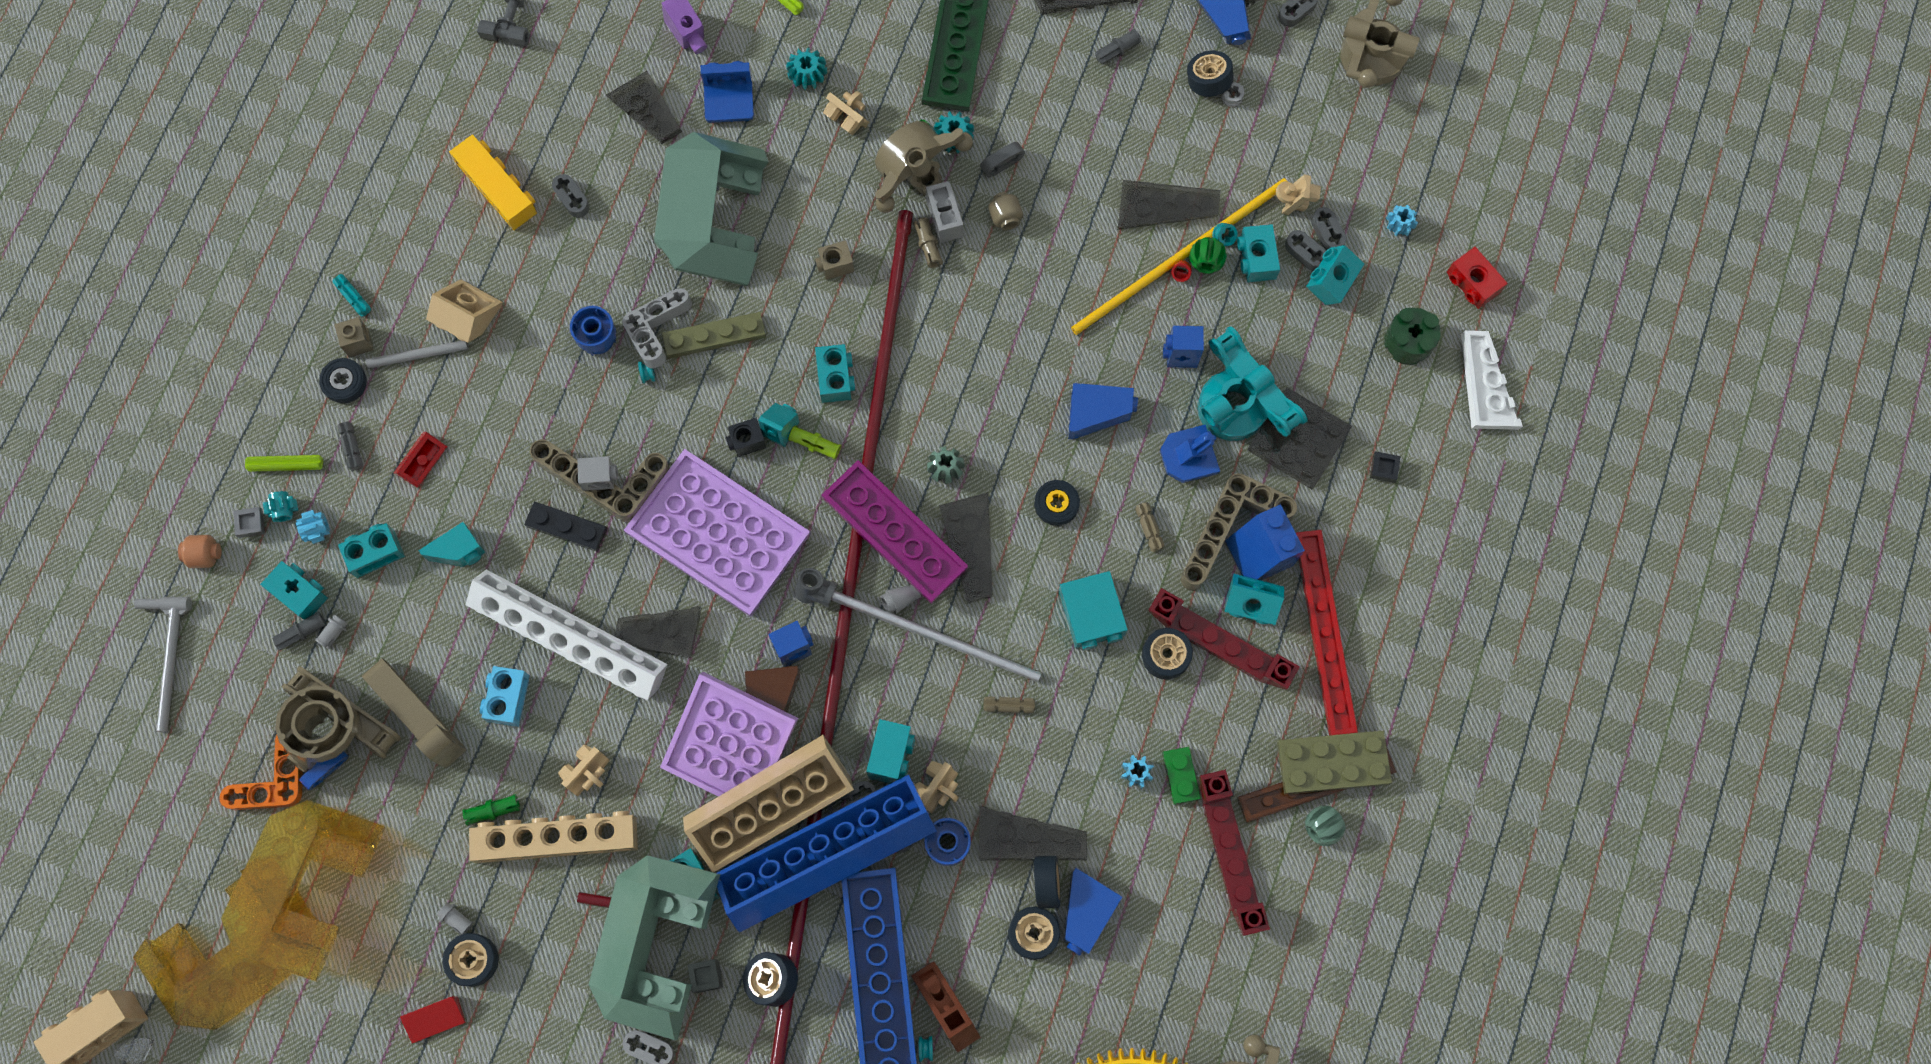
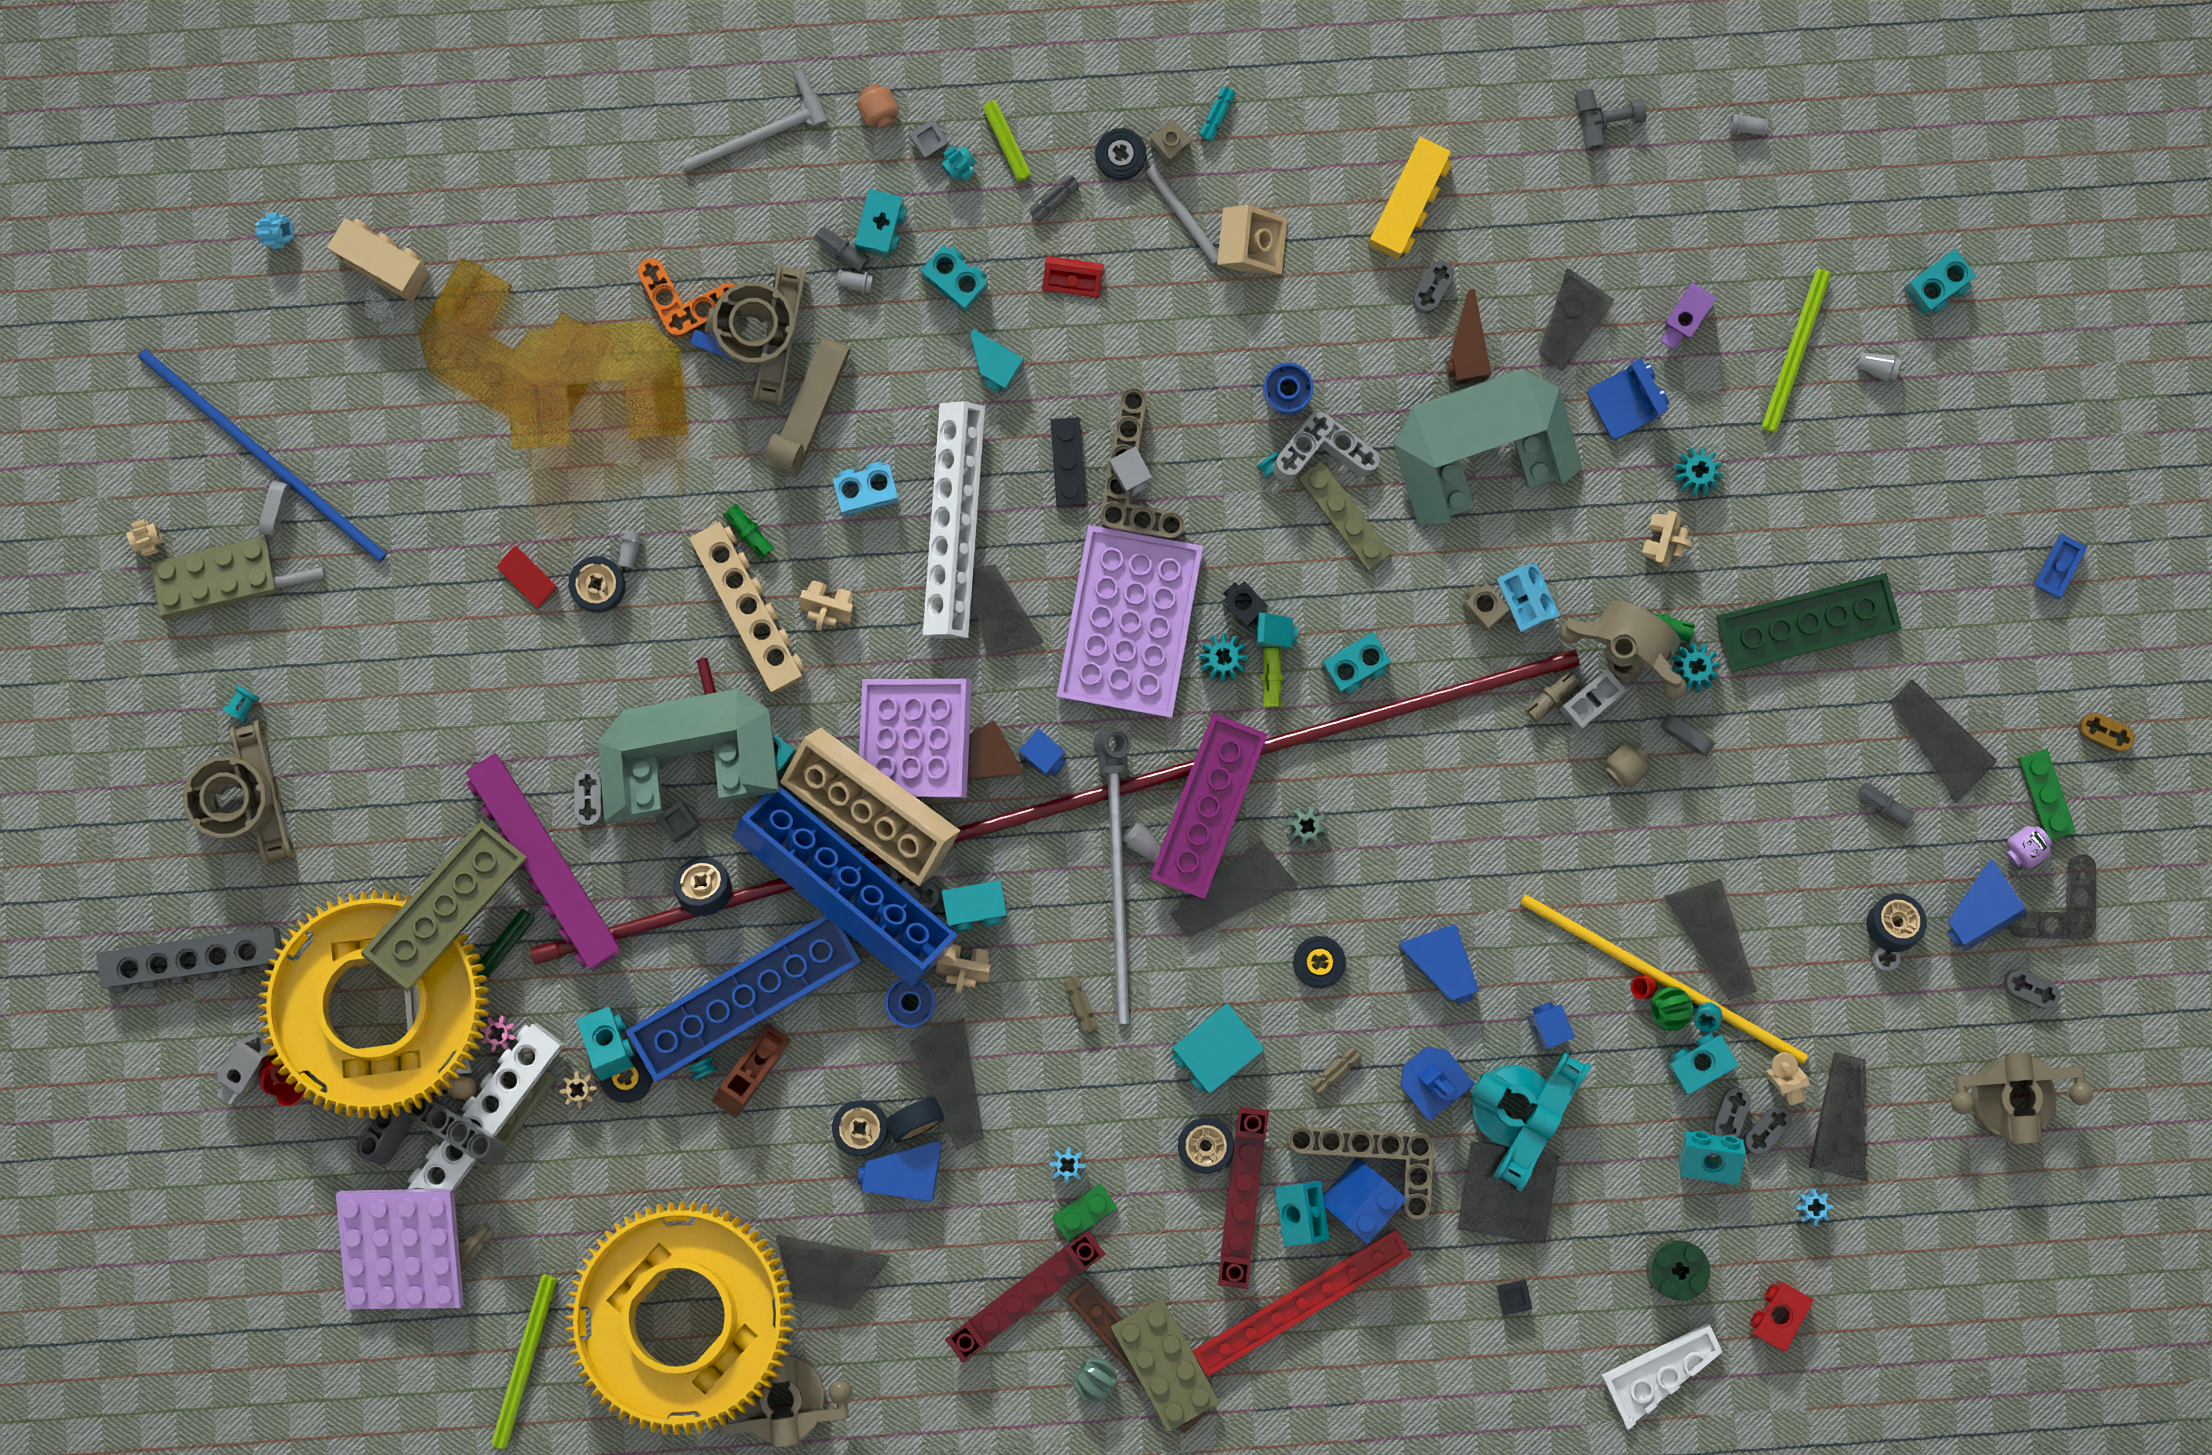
camera: 65 degrees right, 10 degrees up
medium azure gear [296,510,330,544] -> none
none -> clear smoke wing [776,1235,890,1310]
none -> teal gear [1198,633,1248,683]
none -> reddish brown slope [1445,289,1491,385]
none -> medium azure brick [1497,563,1560,632]
none -> clear smoke wing [1809,1052,1868,1182]

